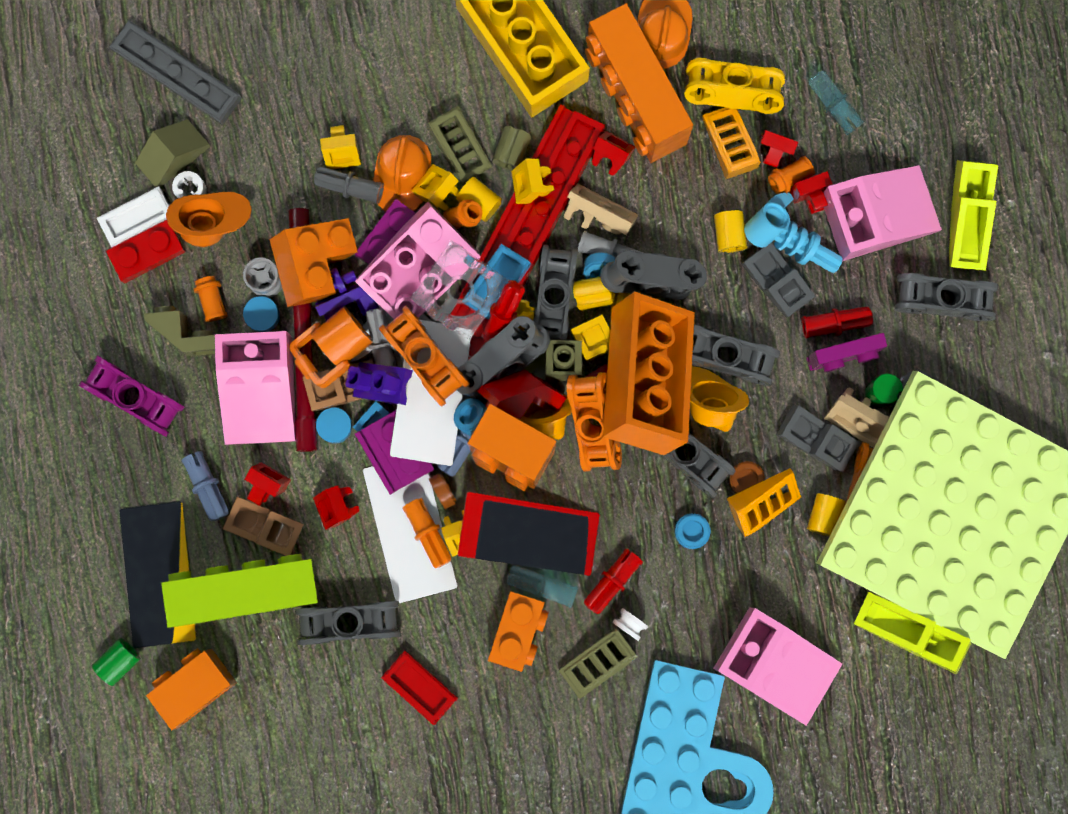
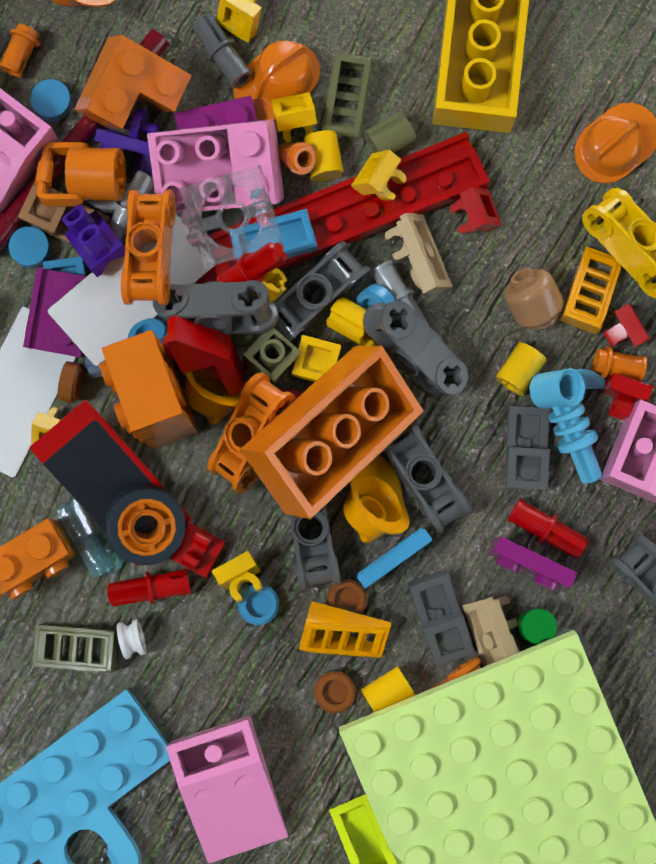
camera: 40 degrees right, 0 degrees up
light grey wheel [243,257,282,298] -> none
orange axle [402,498,451,568] -> none
orange brick [584,3,694,163] -> none
none -> wheel [106,484,186,566]
none -> red tile [170,523,227,578]
none -> yellow tile [212,551,263,603]
none -> dark orange tile [314,670,355,713]
none -> dark azure tile [356,528,432,589]
none -> medium nougat head [504,268,564,330]

